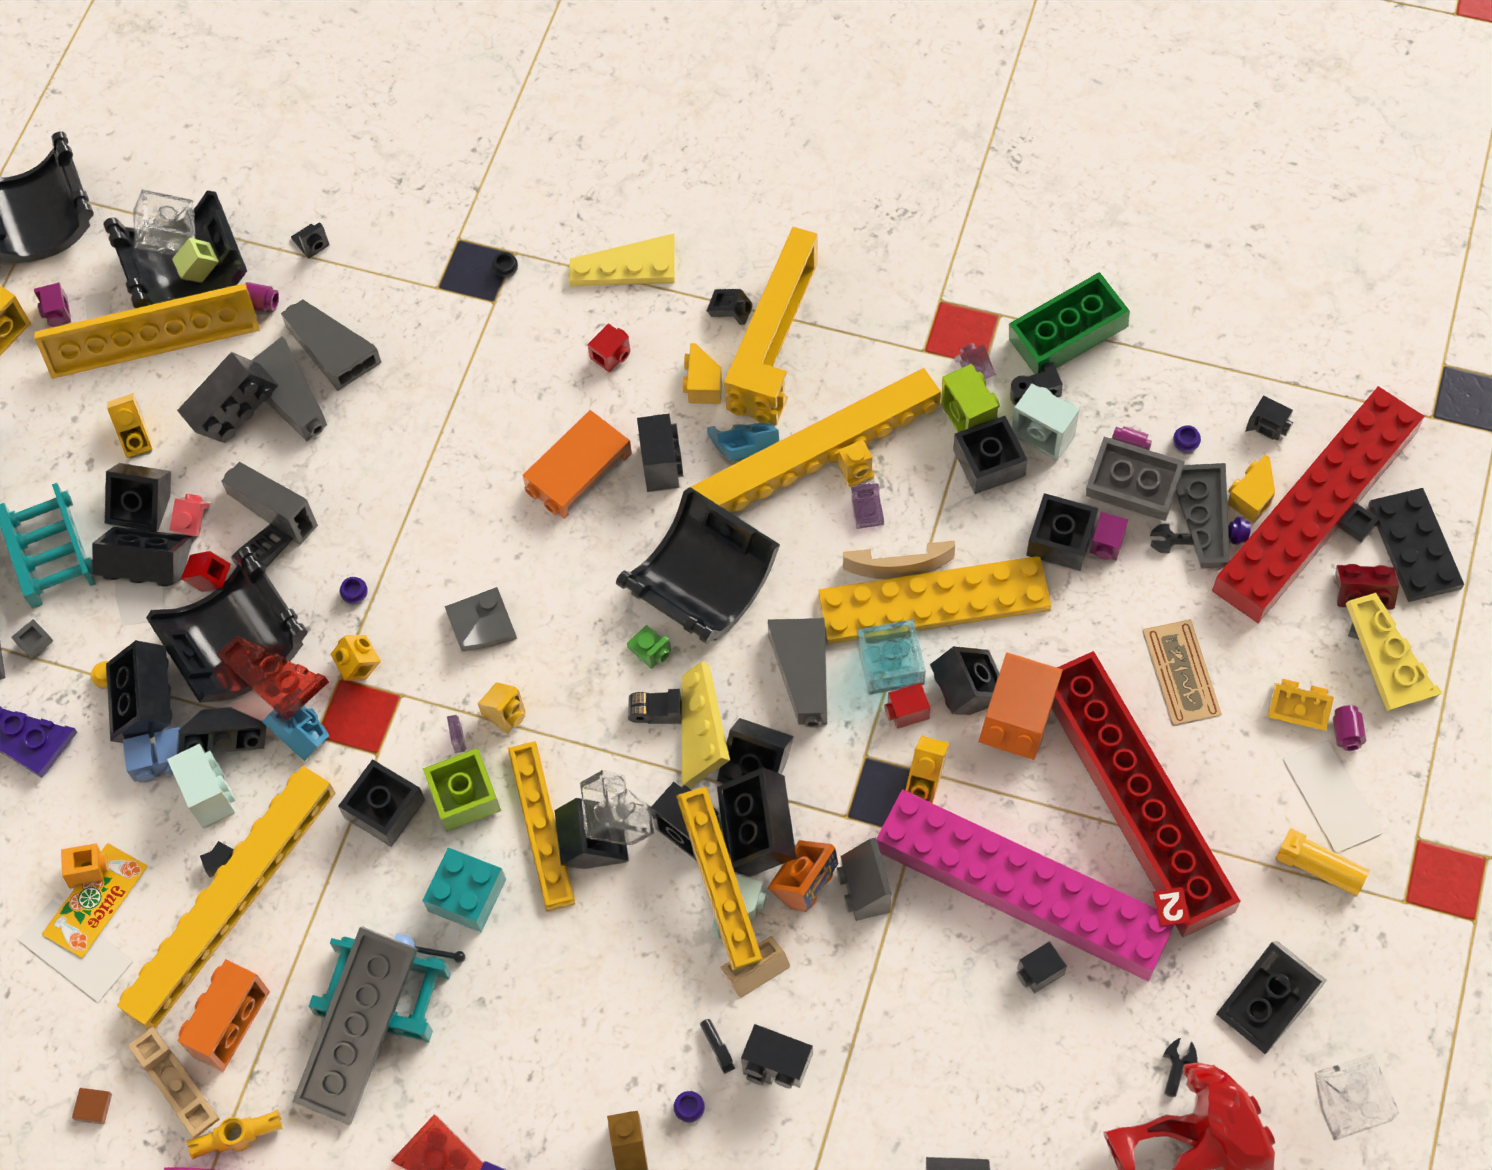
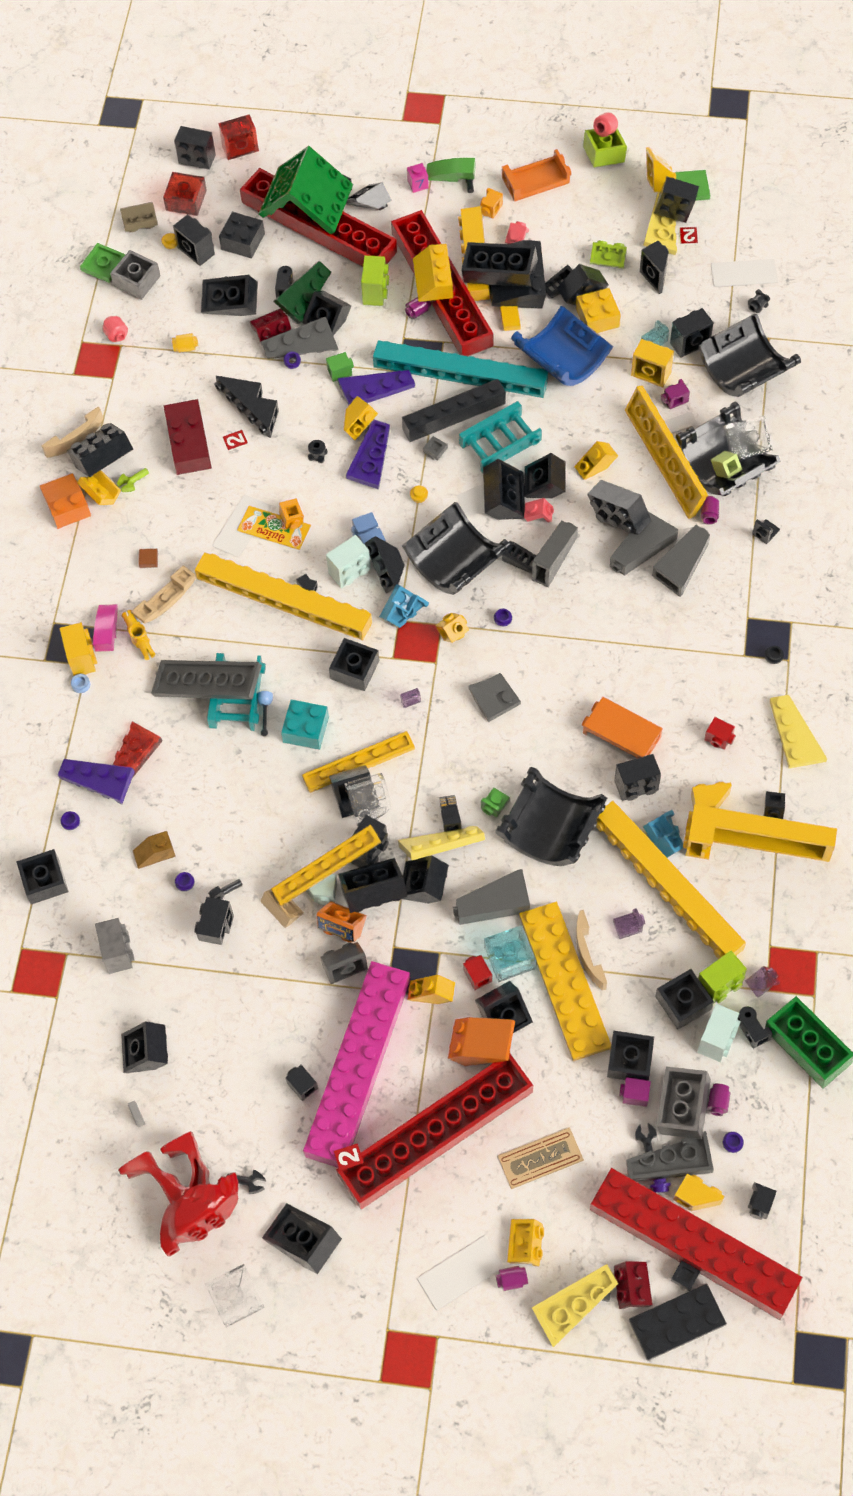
camera: 80 degrees right, 0 degrees up
black brick [106,640,173,743] -> none
orange brick [177,959,270,1072] -> none
red brick [181,551,231,592] -> none
clear red wing [216,635,329,721] -> none
lime brick [423,748,501,832] -> none
yellow slope [477,682,526,733] -> none
yellow brick [838,440,874,488] -> none
yellow piece [1275,828,1370,897] -> none

